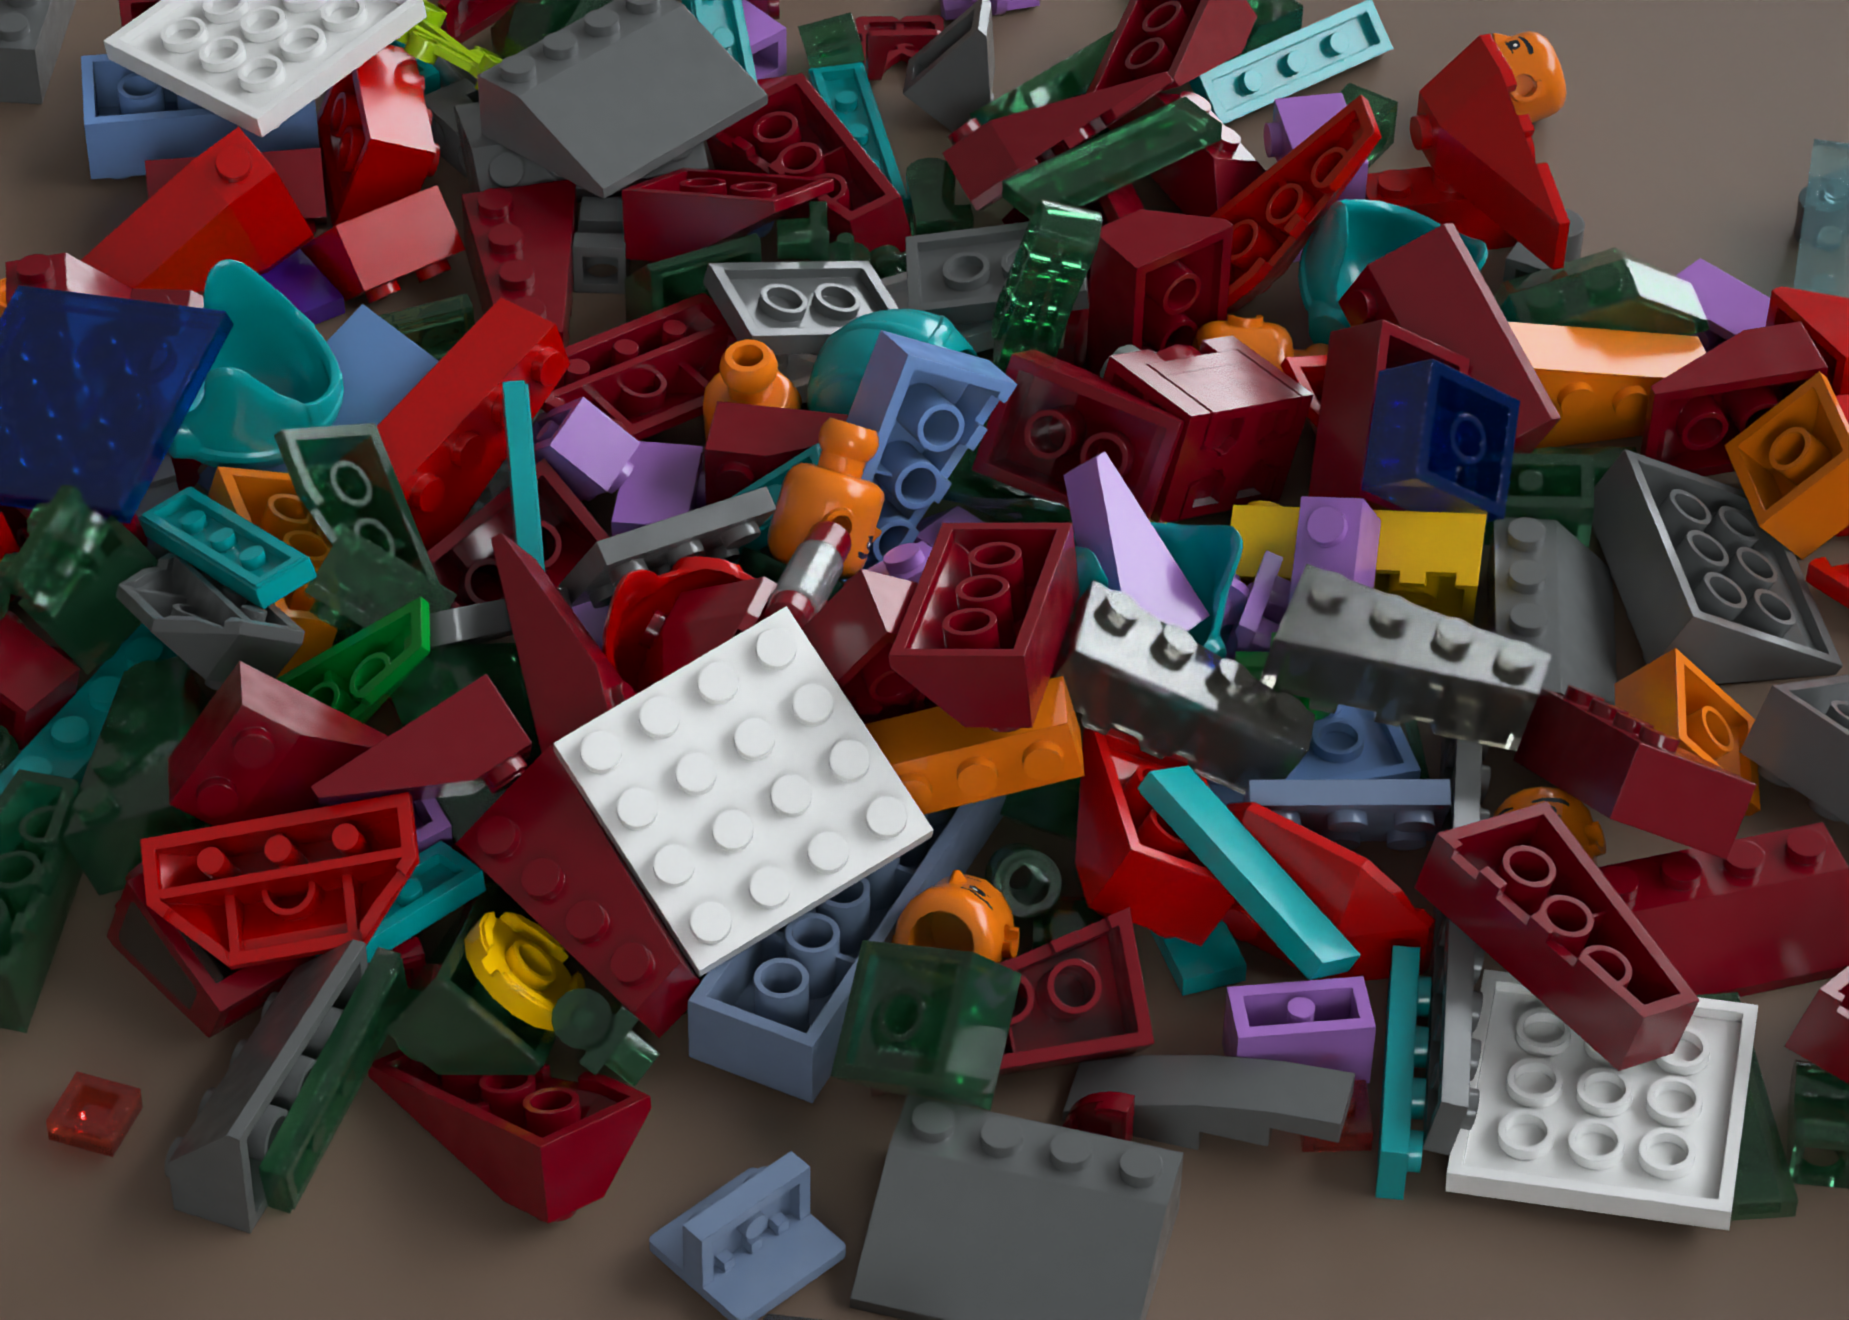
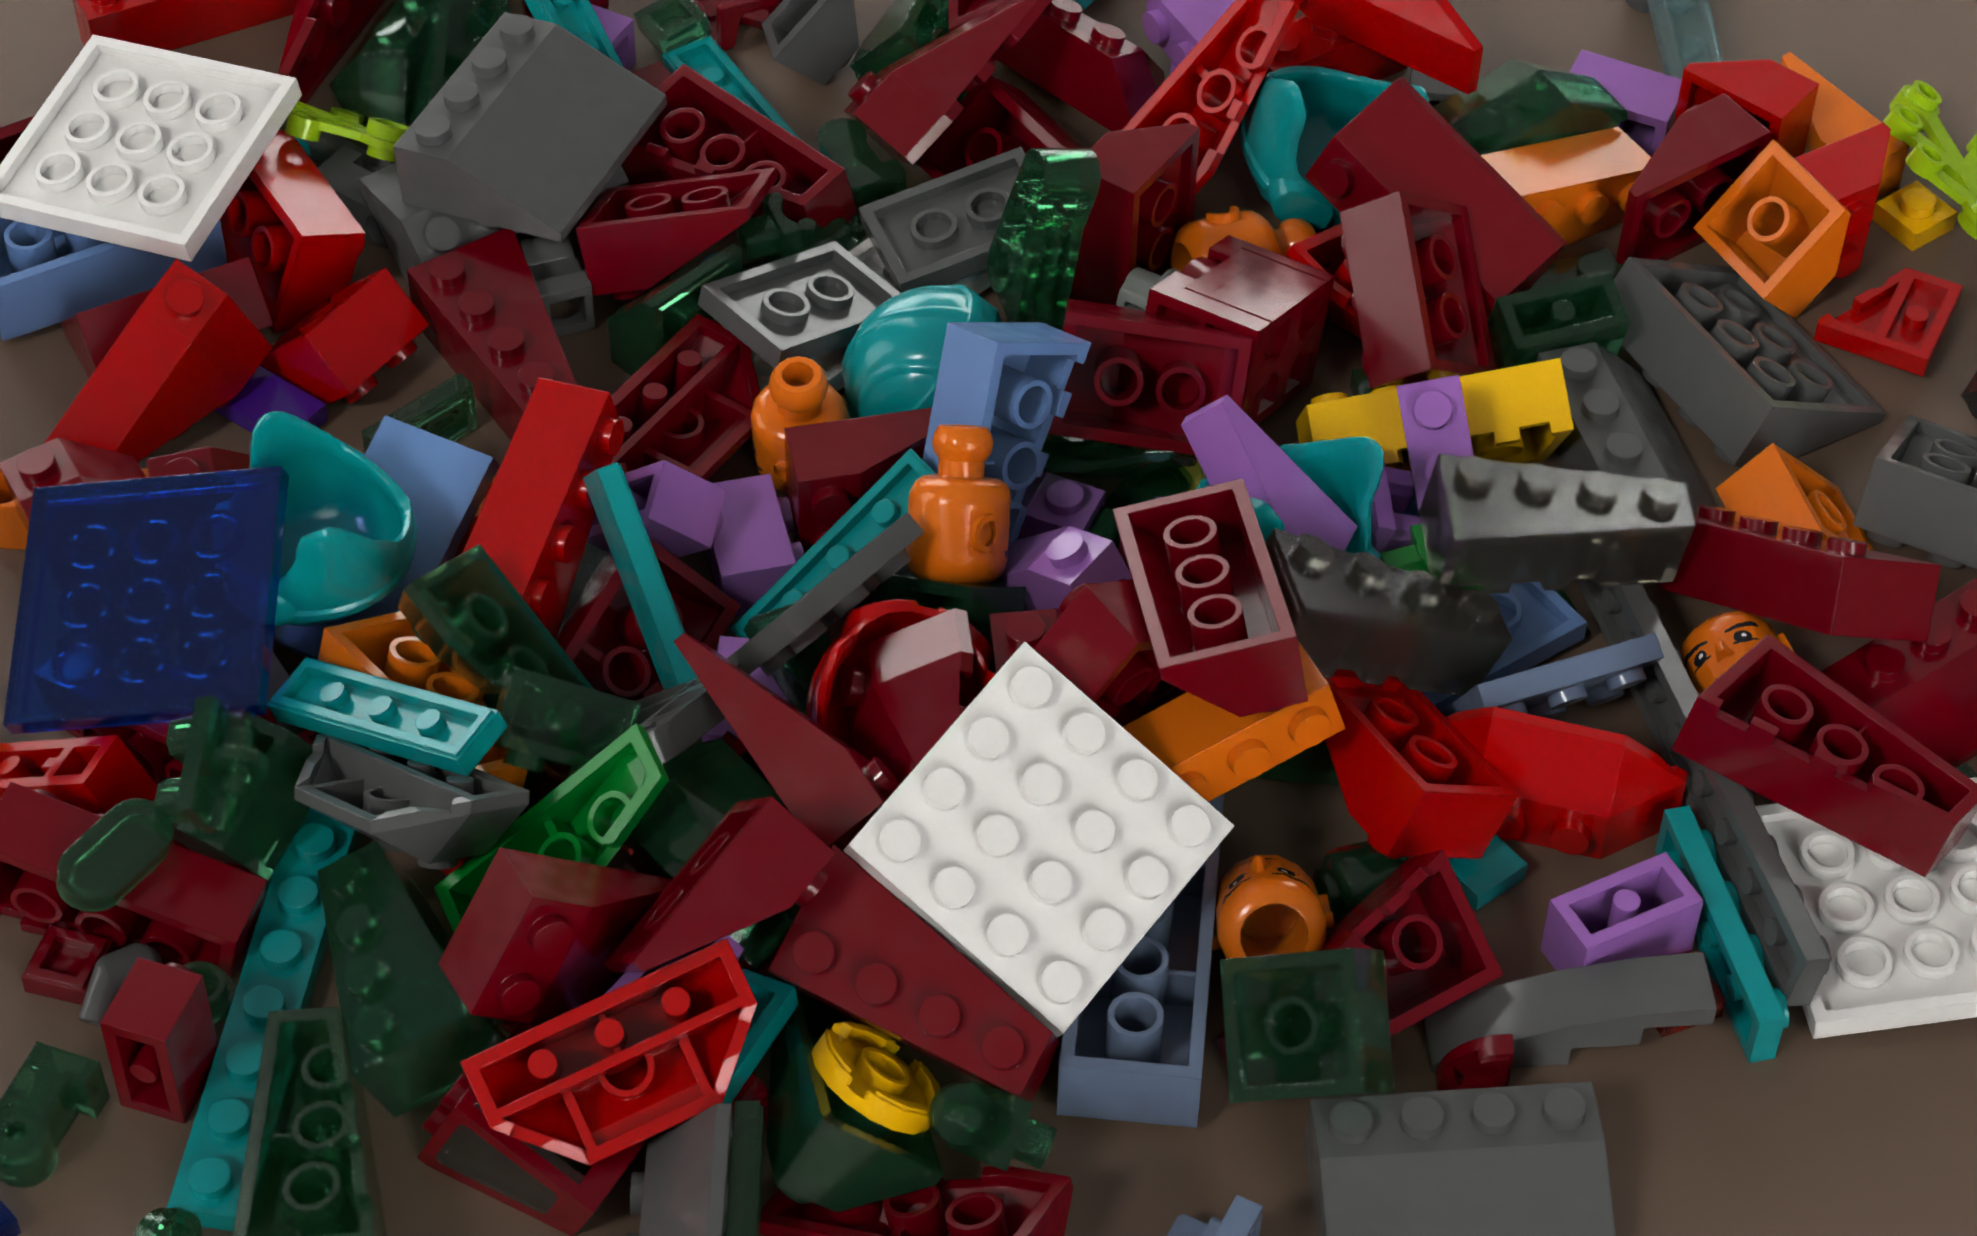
camera: 20 degrees left, 5 degrees up
clear piece [763,521,852,629] -> none
clear green head [985,843,1062,918] -> none
clear green tile [1002,96,1222,226] -> none
teal tile [1137,765,1361,980] -> none
clear blue brick [1362,359,1520,522] -> none

